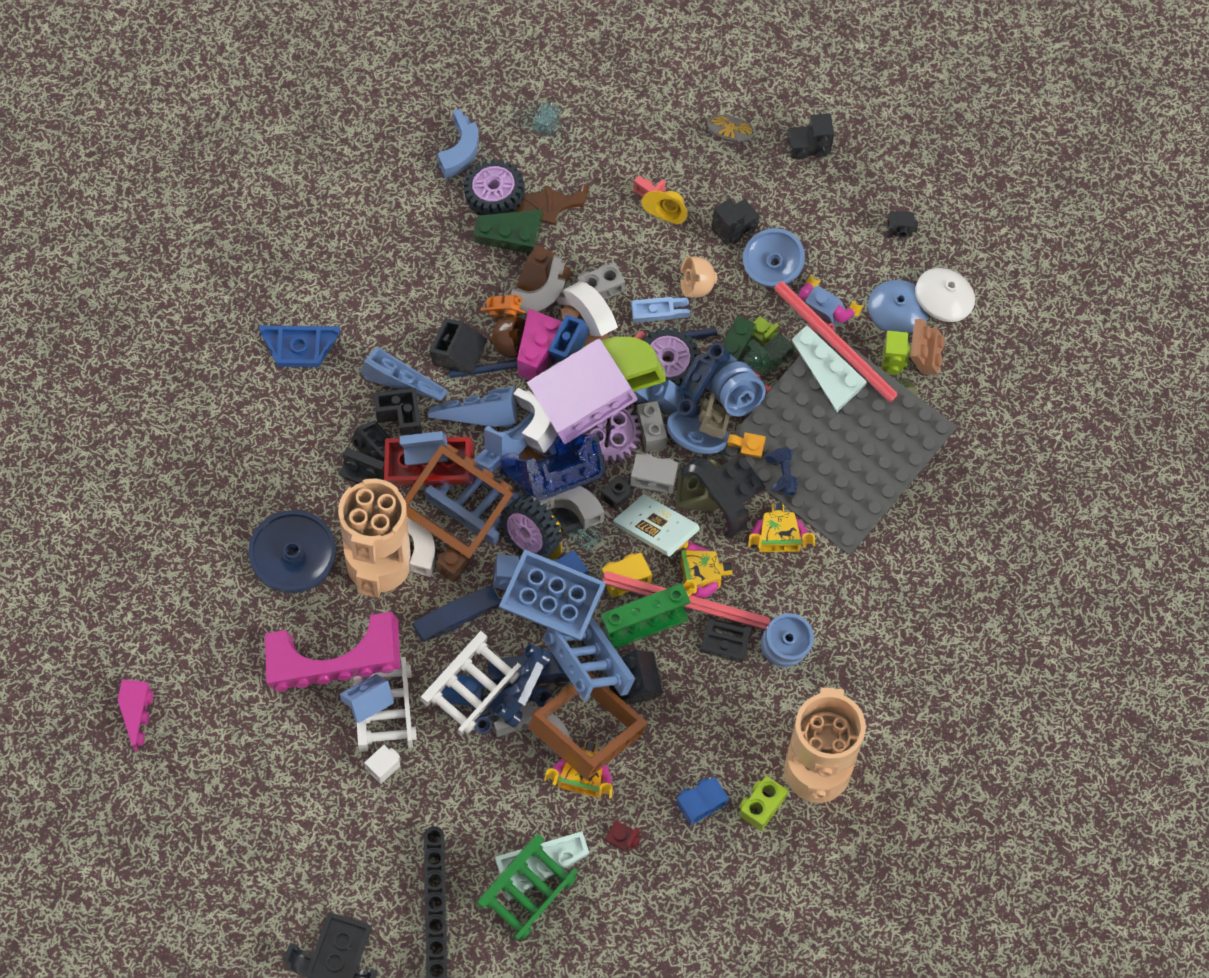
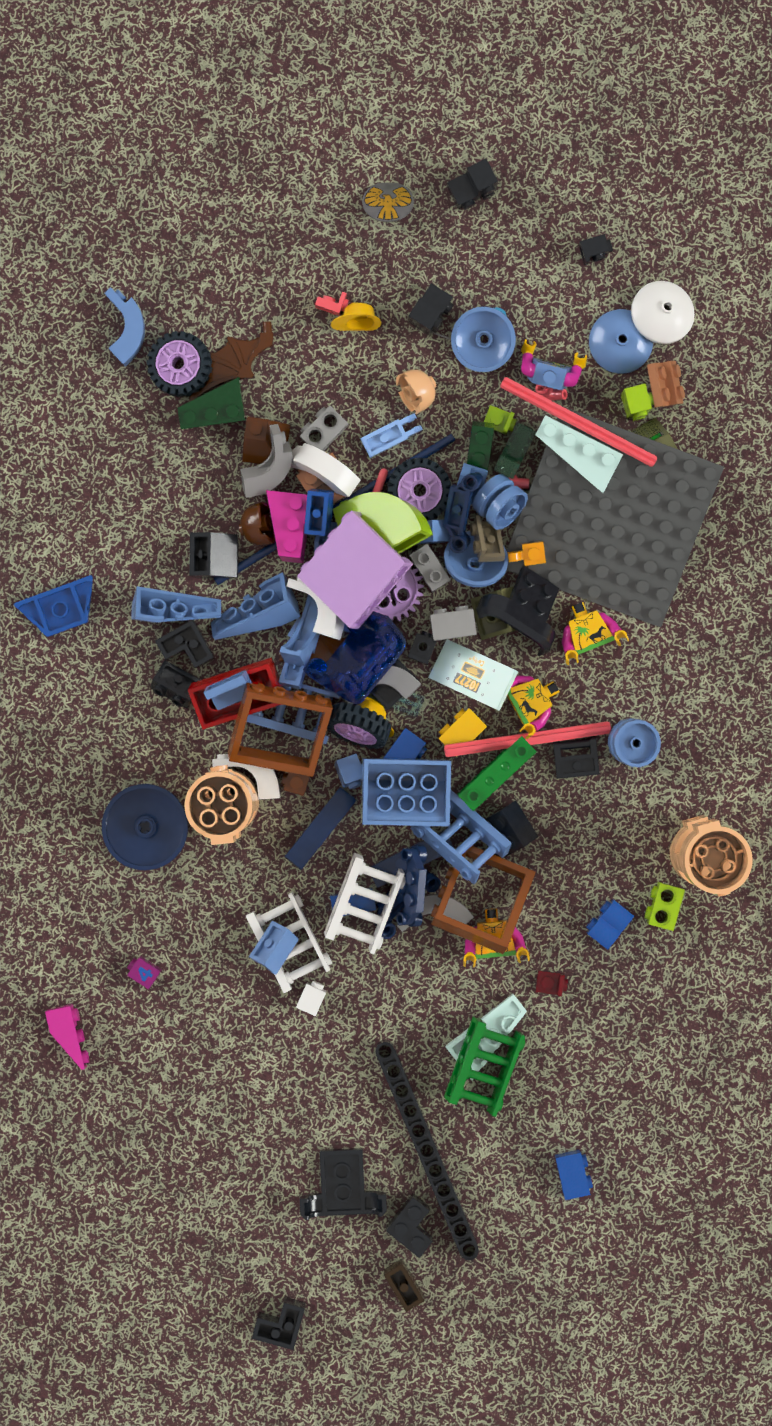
camera: 20 degrees left, 25 degrees up
dark pink arch [265,612,401,692] -> none
black bracket [339,447,385,484] -> none
orange hinge [481,295,525,318] -> none
clear light blue brick [533,102,561,137] -> none
dark blue piece [765,447,798,496] -> none
none -> magenta brick [127,956,162,990]

